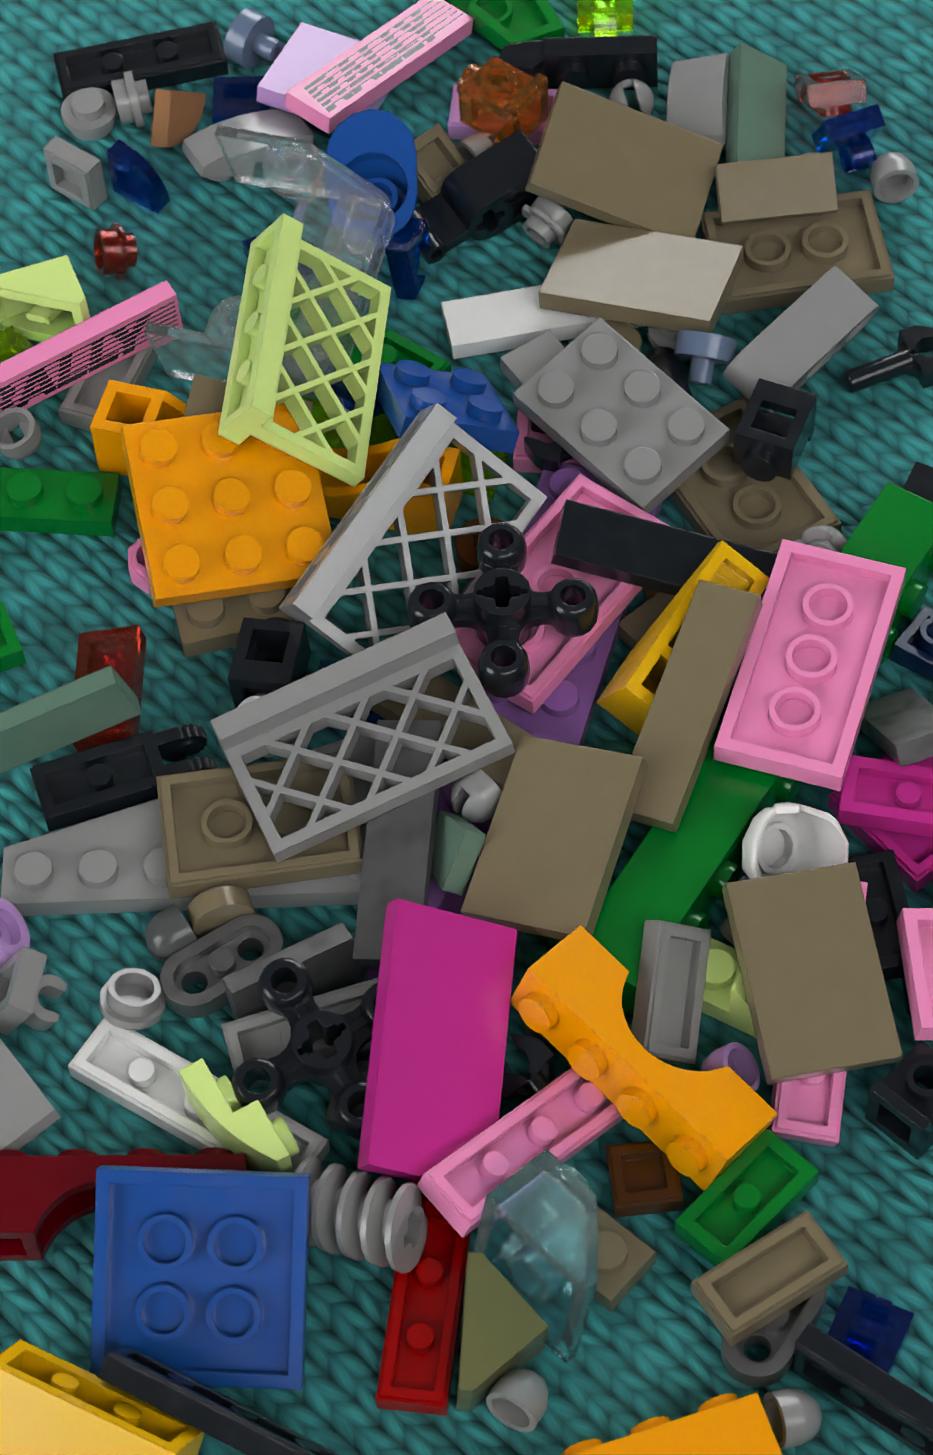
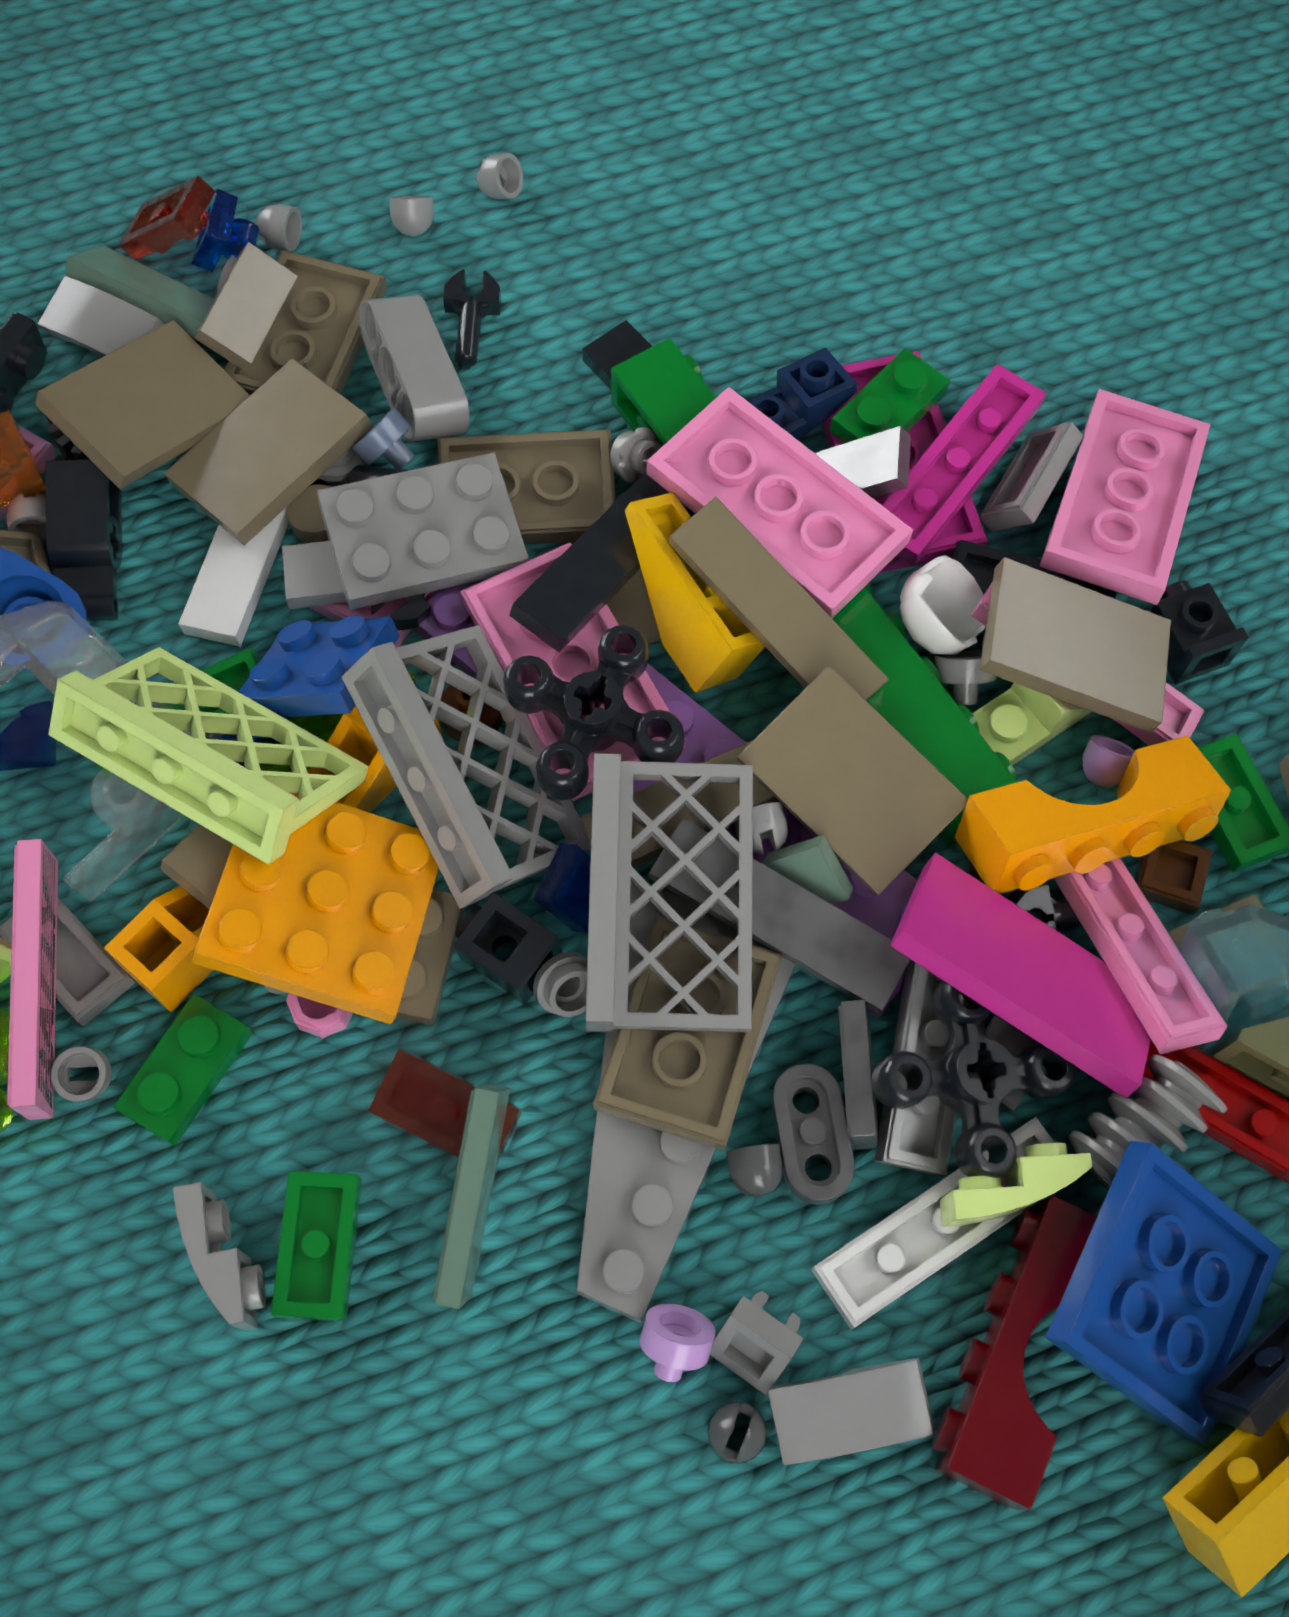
camera: 70 degrees left, 10 degrees up
black hinge [30,723,218,832] -> none
light grey plate [99,968,166,1030] -> none
dark tan tile [186,885,256,939] -> none
clear blue tile [385,218,430,300] -> none
light grey plate [521,196,574,248] -> none
light grey hinge [609,79,654,116] -> none
light grey tile [631,920,711,1064] -> none
black brick [733,378,817,482] -> none

